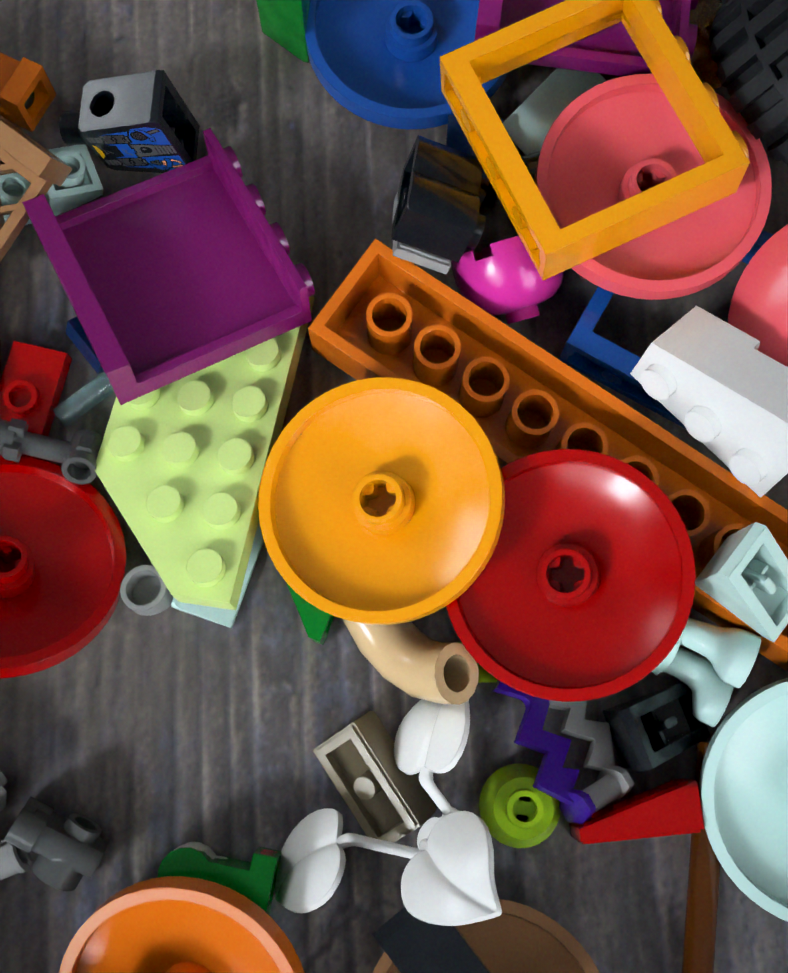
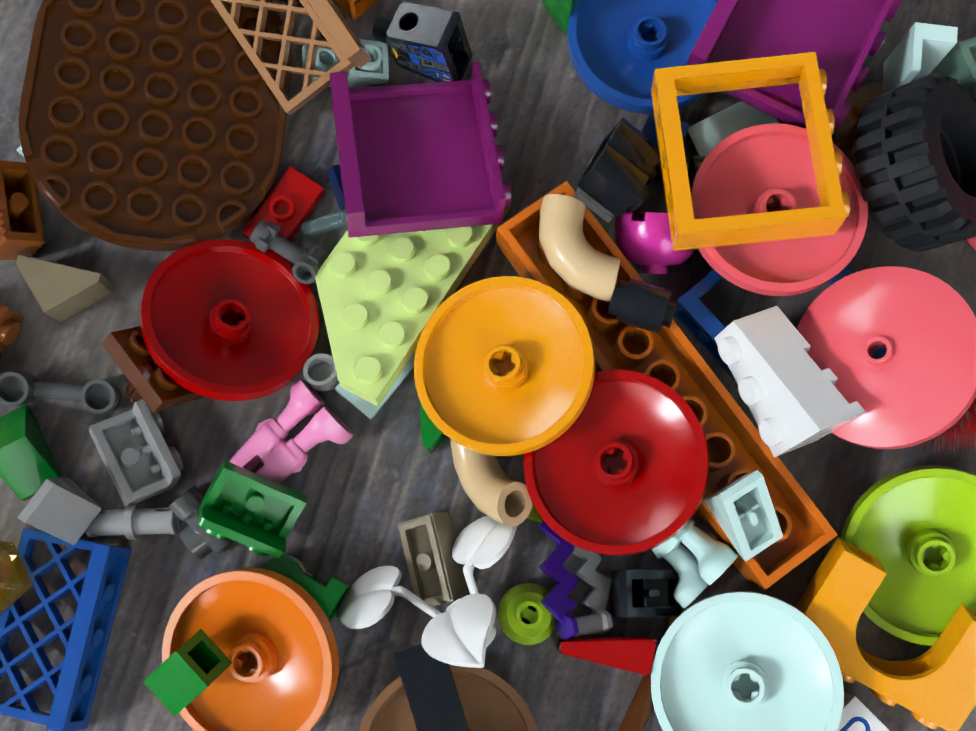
camera: 20 degrees right, 0 degrees up
none -> green bracket [197,460,307,559]
none -> bright pink piece [229,377,354,484]
none -> tan cylinder [539,194,620,302]
none -> black brick [608,278,678,334]

